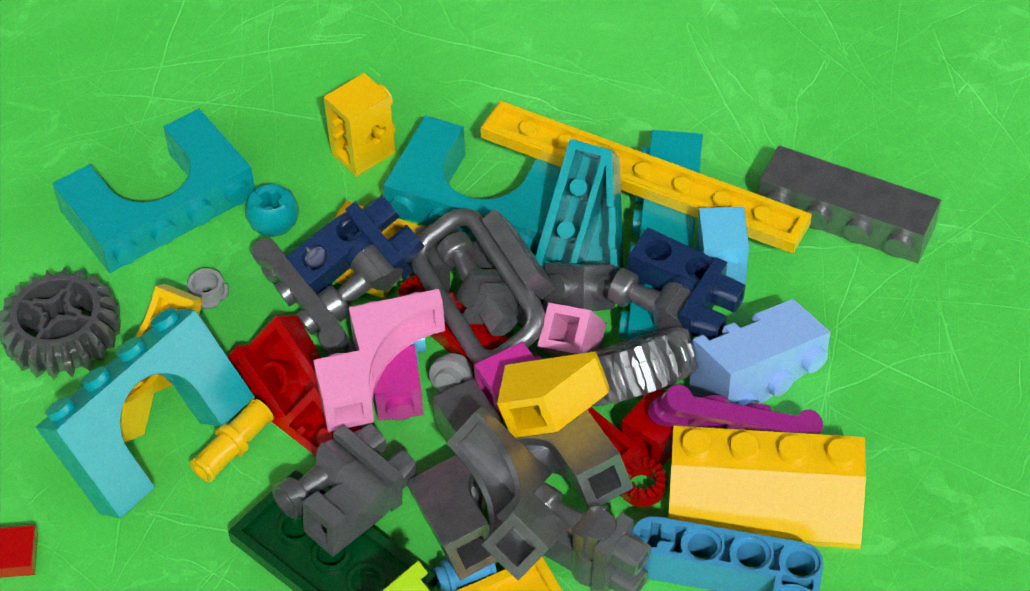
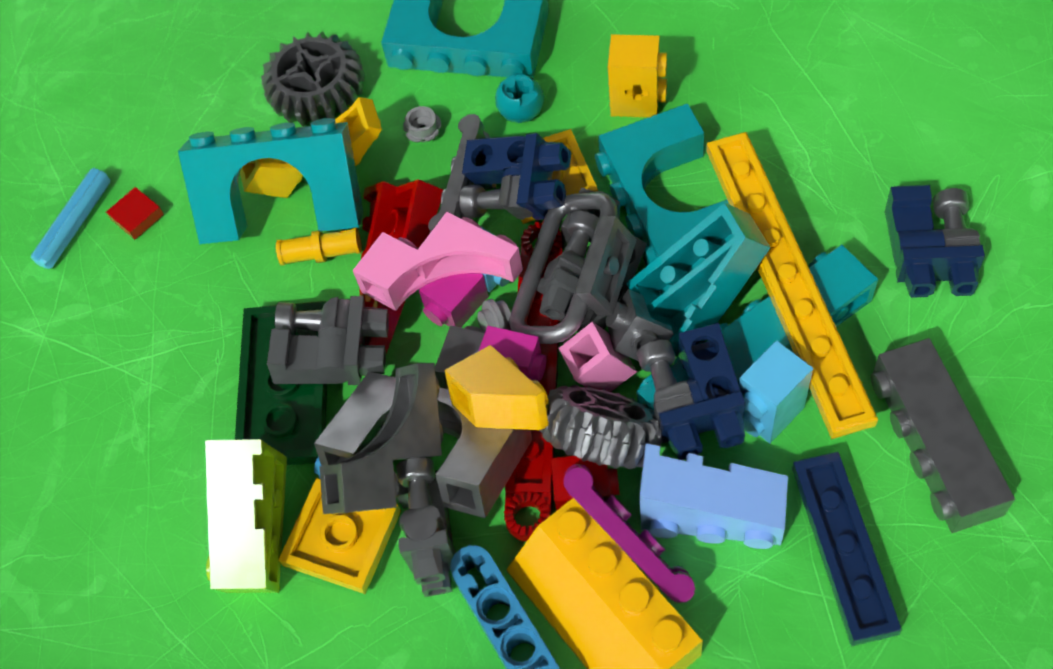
camera: 55 degrees right, 10 degrees up
none -> dark blue plate [792,452,902,646]
none -> dark blue hips [885,185,985,298]

